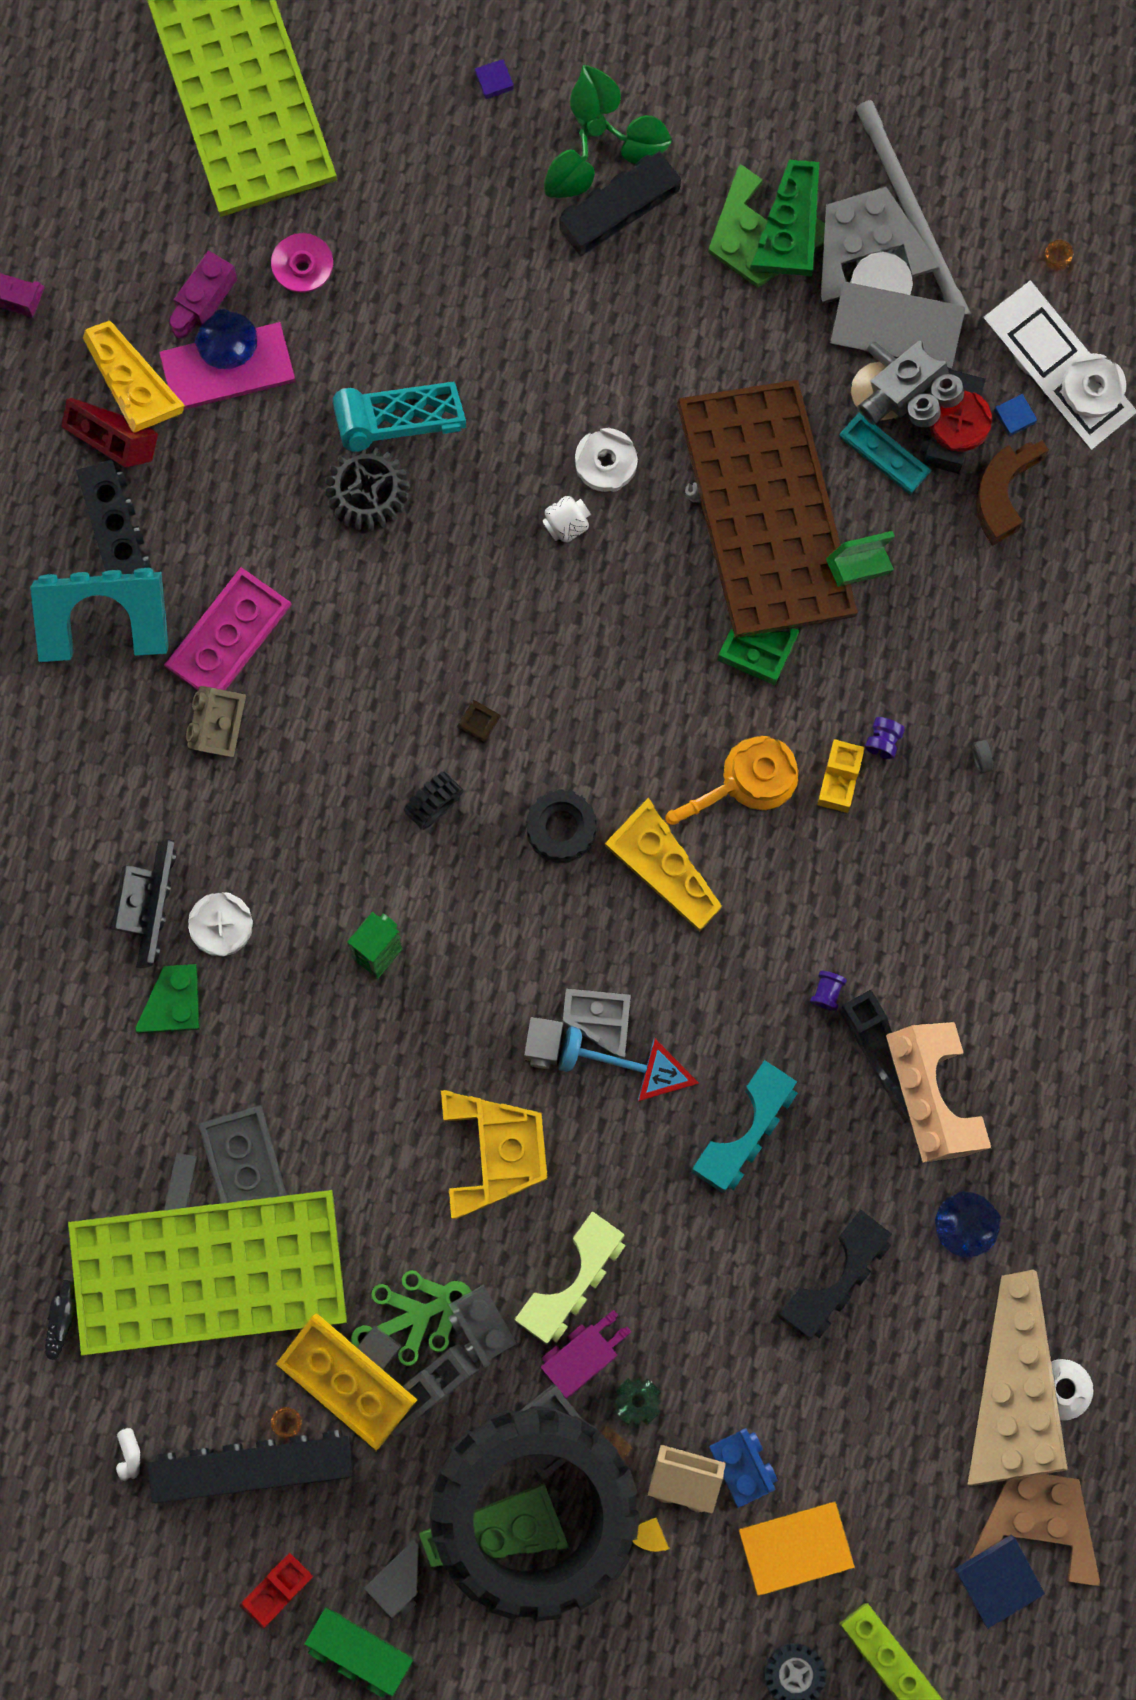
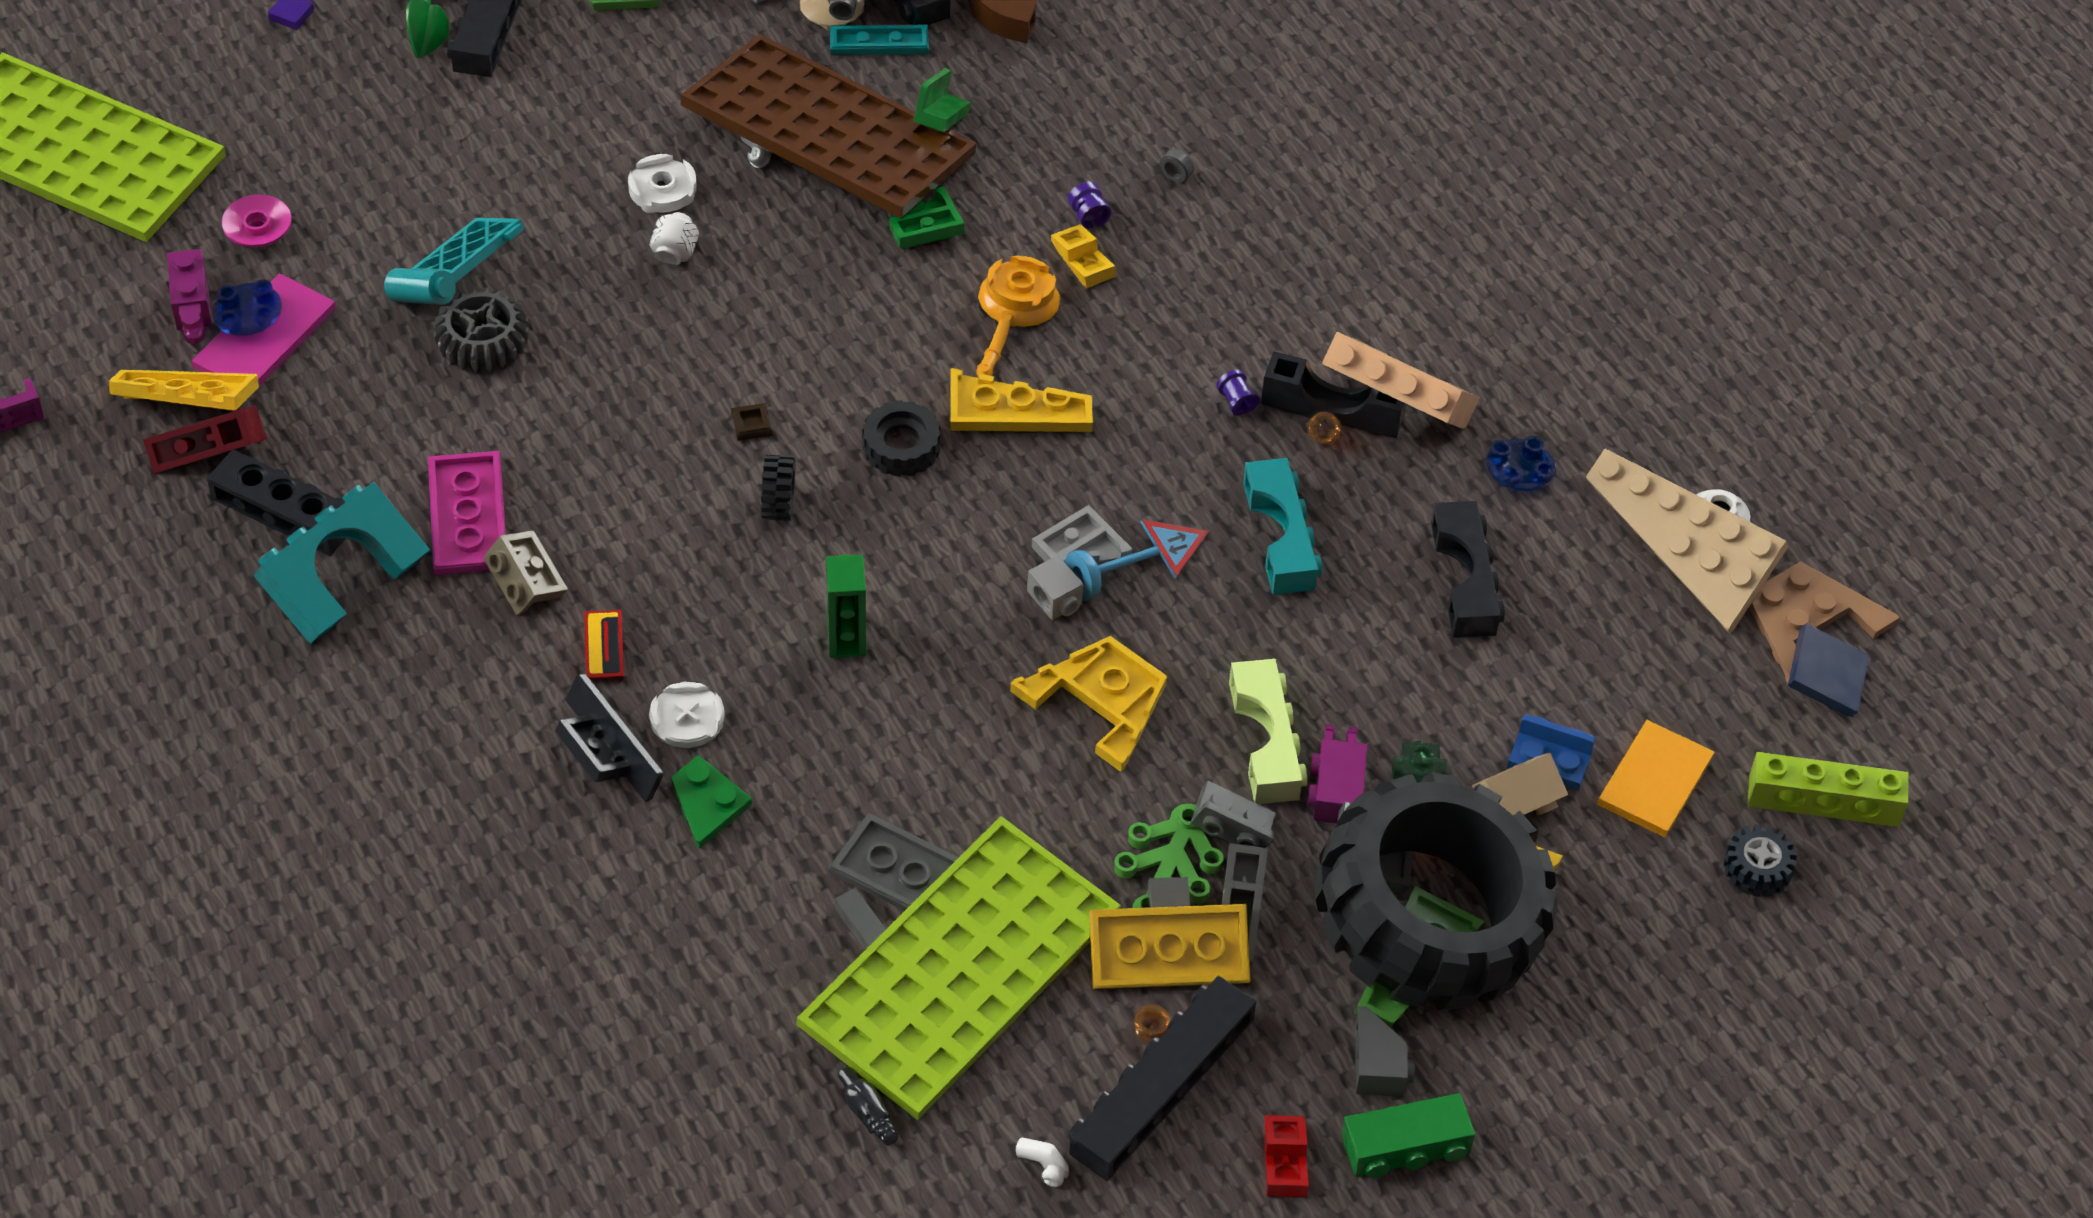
camera: 45 degrees left, 25 degrees down
none -> slope [584,610,624,680]
none -> clear orange bush [1308,412,1342,445]

